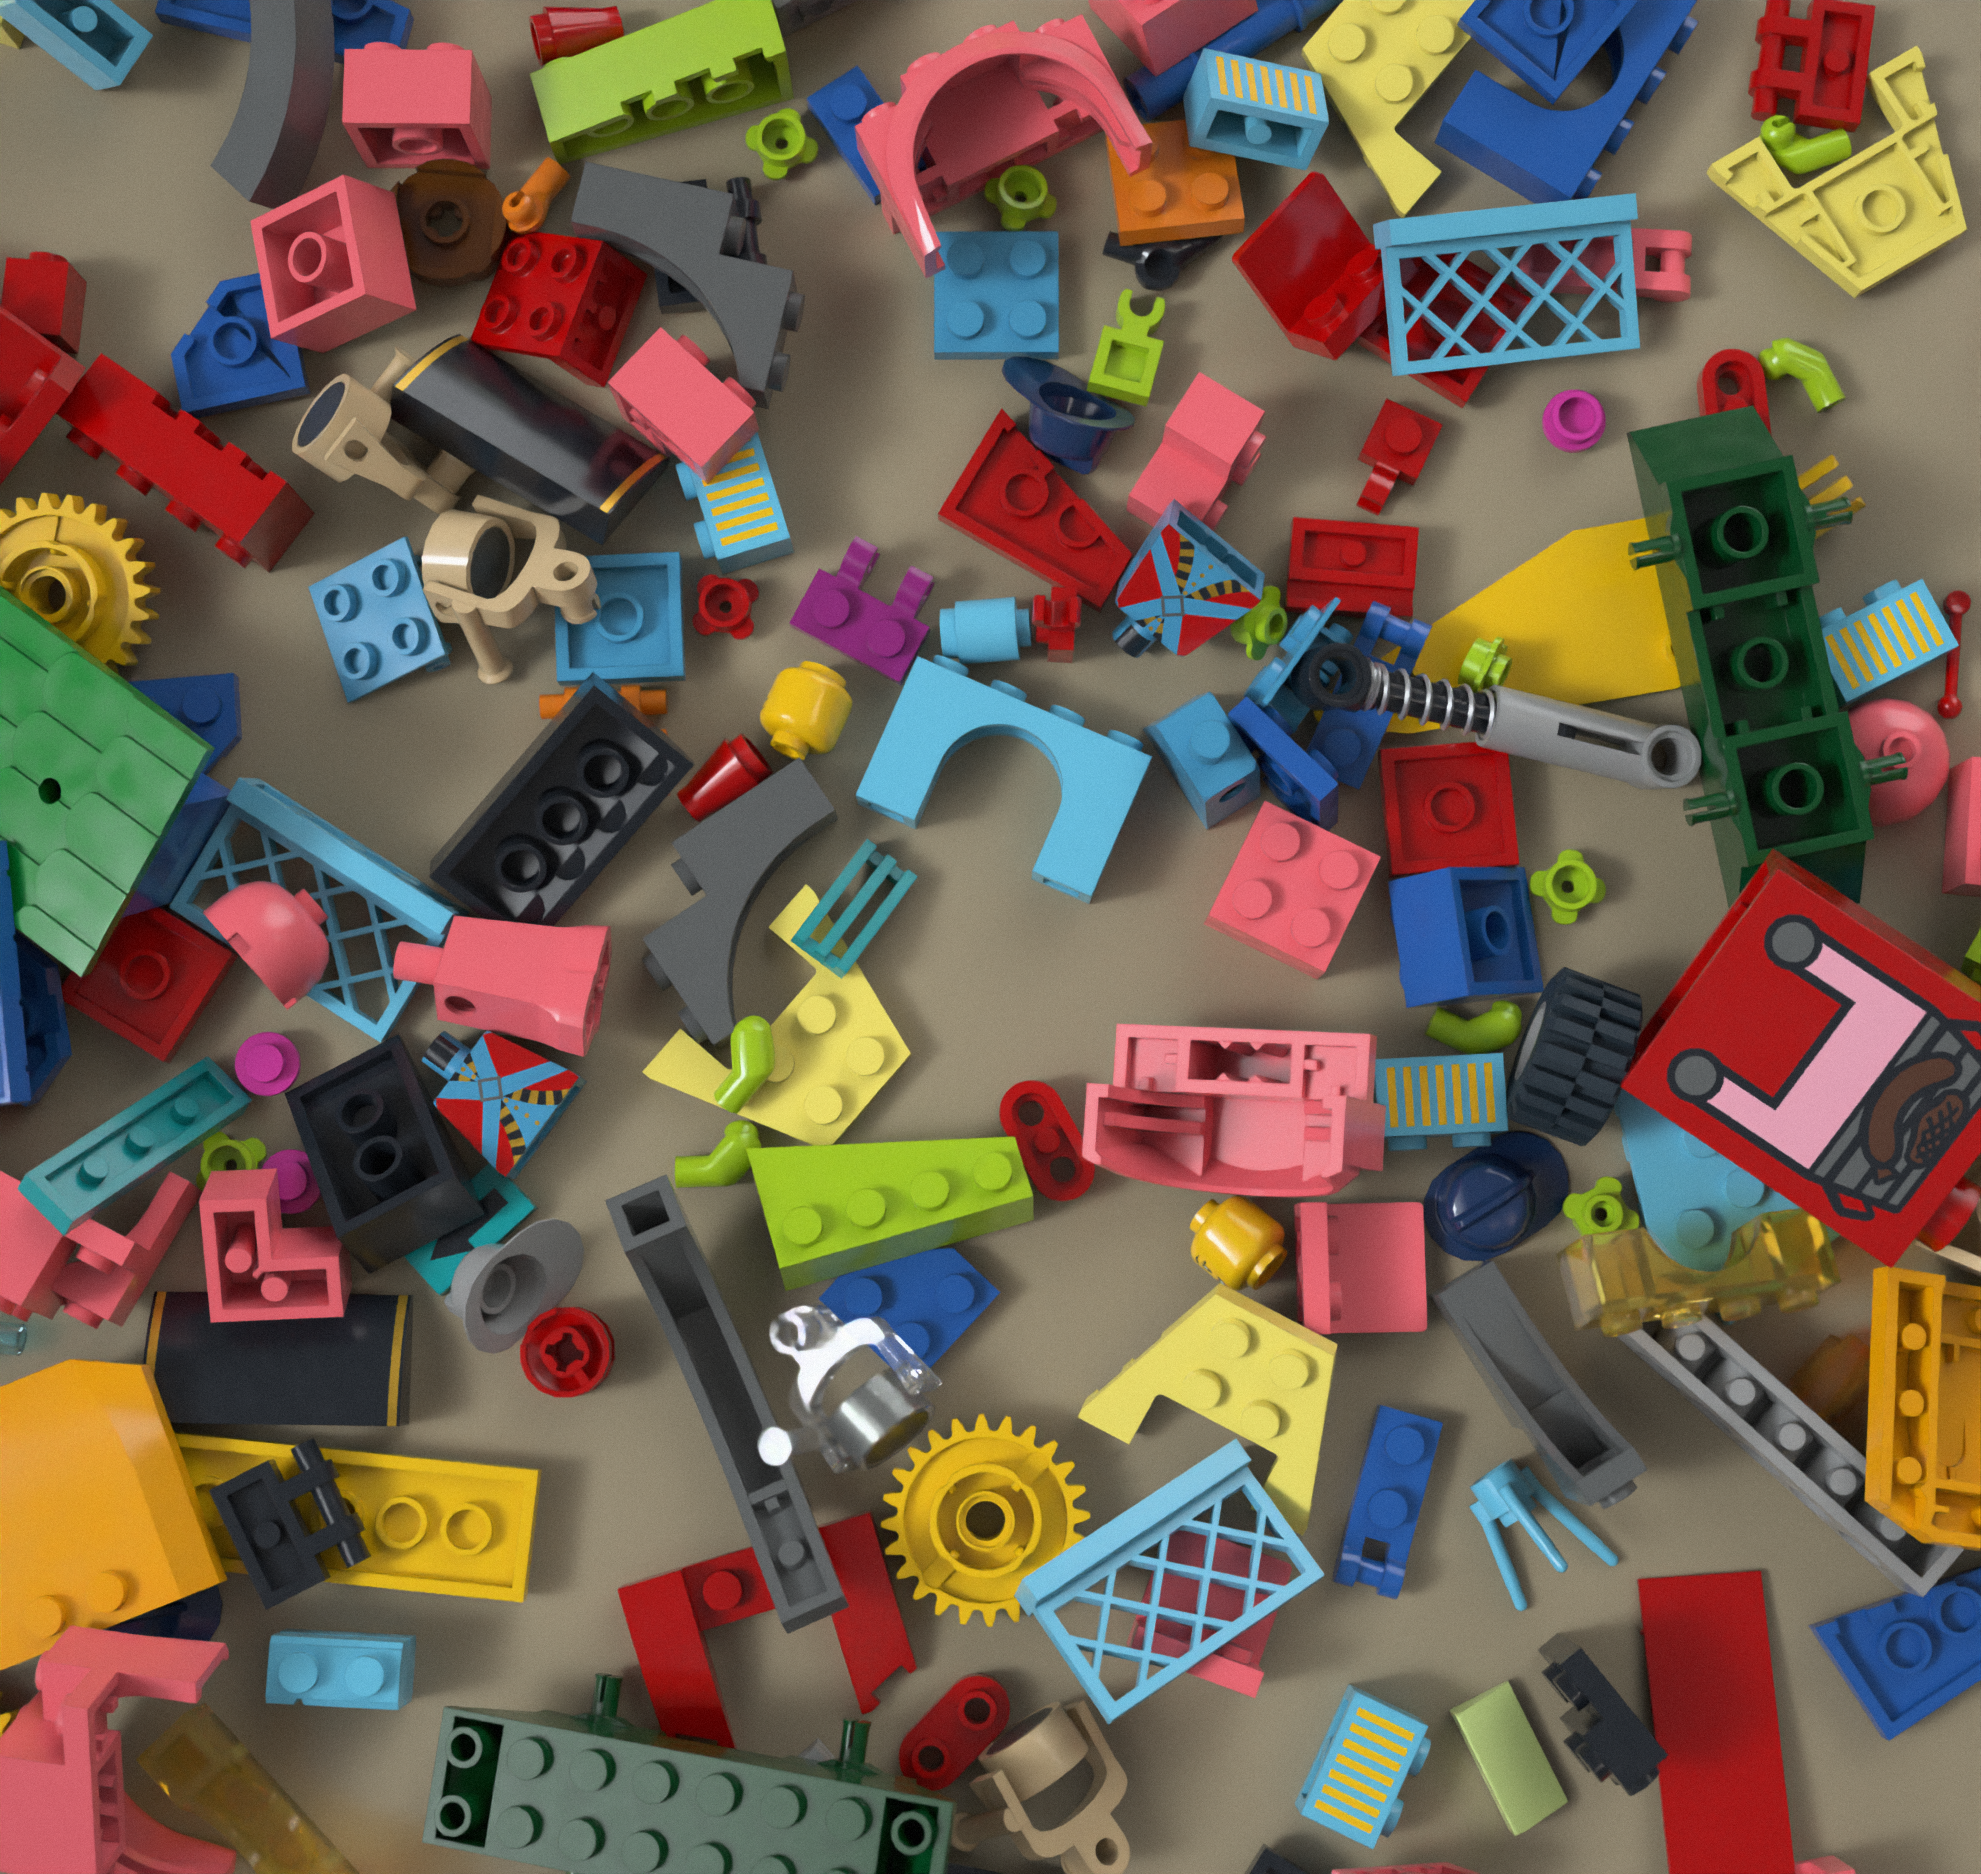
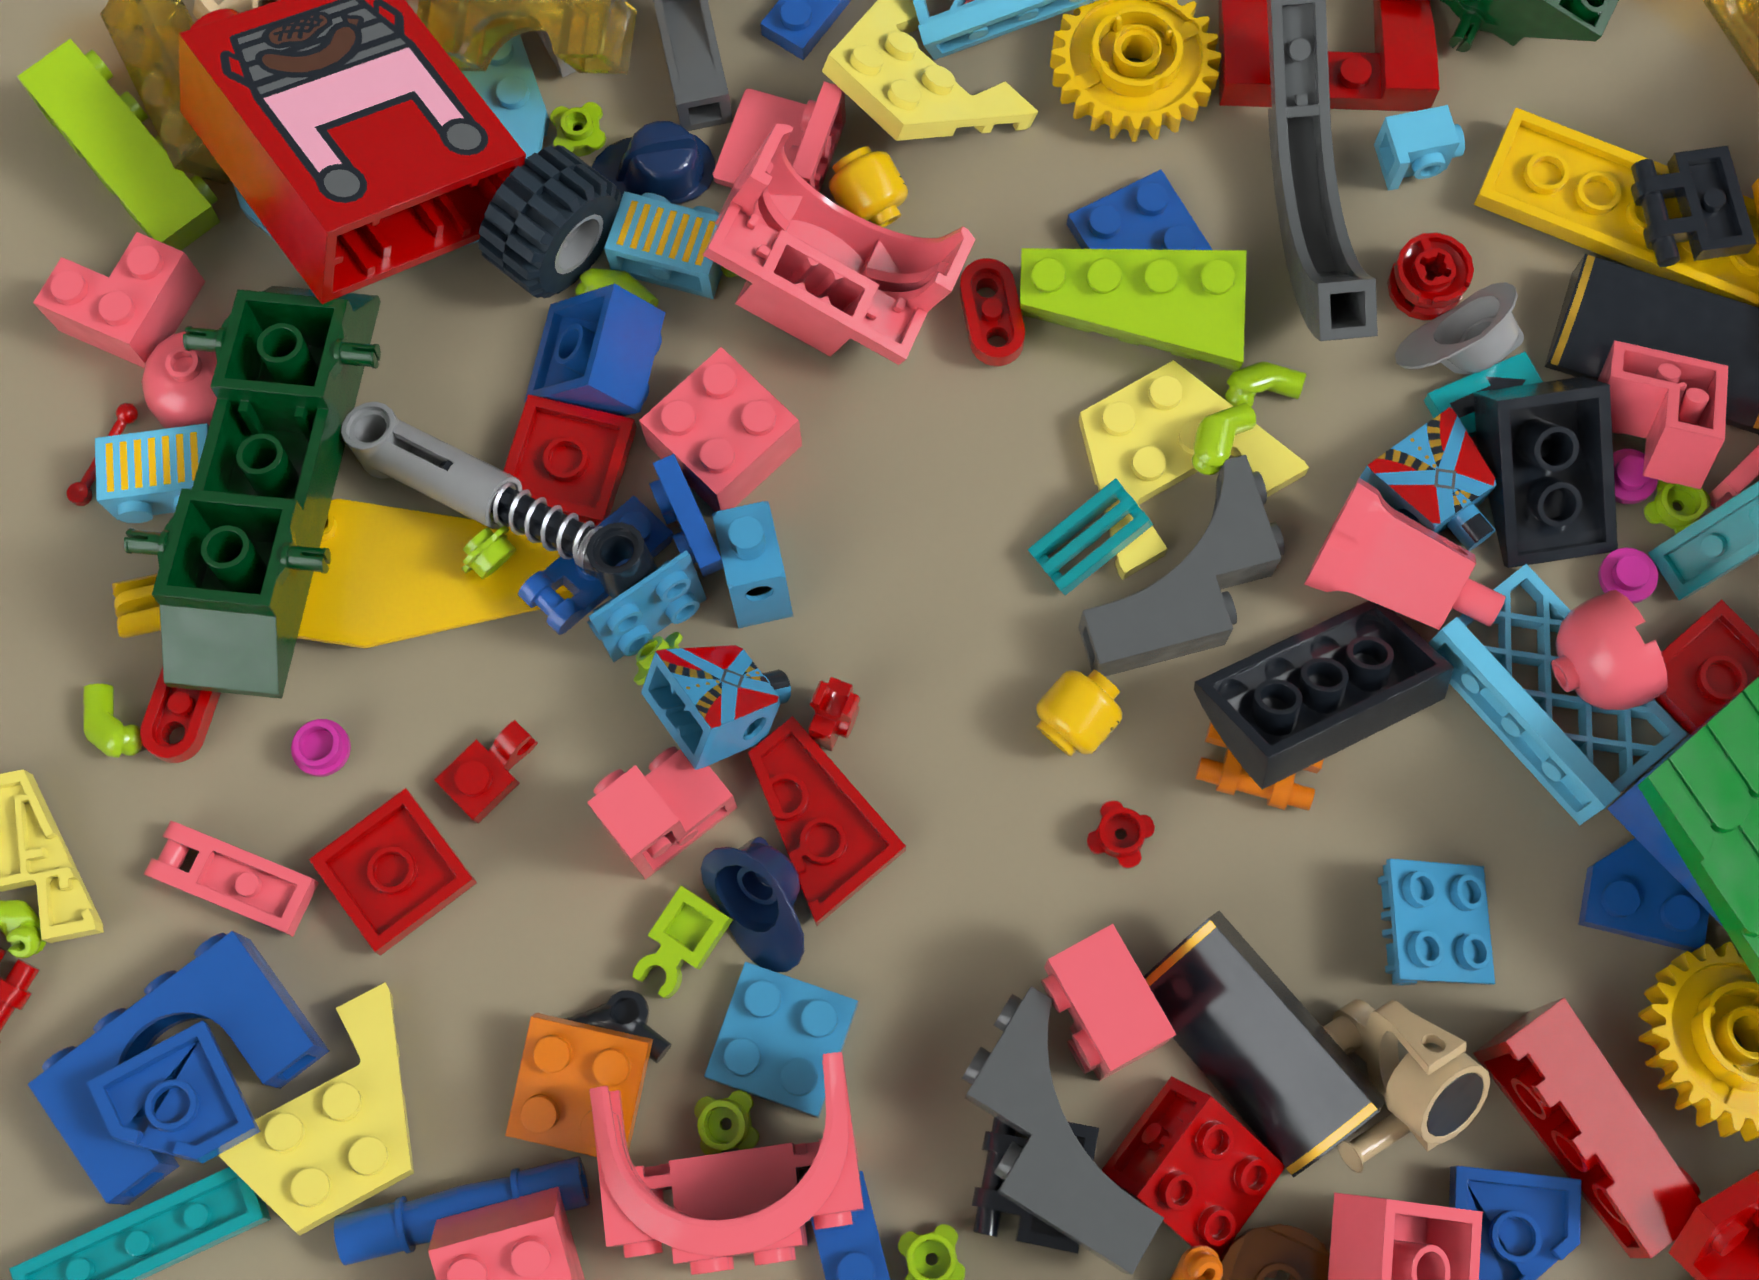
camera: 160 degrees left, 10 degrees down
medium azure brick [265,1628,416,1710] -> none
tan piece [422,494,601,684] -> none
dark azure plate [555,552,686,686] -> none
medium azure brick [675,432,794,574] -> none
red cone [676,733,773,823] -> none
clear piece [757,1304,943,1474] -> none
magenta plate [789,536,935,686] -> none
medium azure arch [856,655,1152,904] -> none
medium azure brick [940,597,1032,664] -> none
medium azure brick [1183,48,1329,170] -> none
red bracket [1232,171,1419,361] -> none
red plate [1284,517,1419,622] -> none
medium azure fence [1373,193,1640,376] -> none
lime plate [1529,849,1606,925] -> none
none -> medium azure brick [1374,105,1465,191]

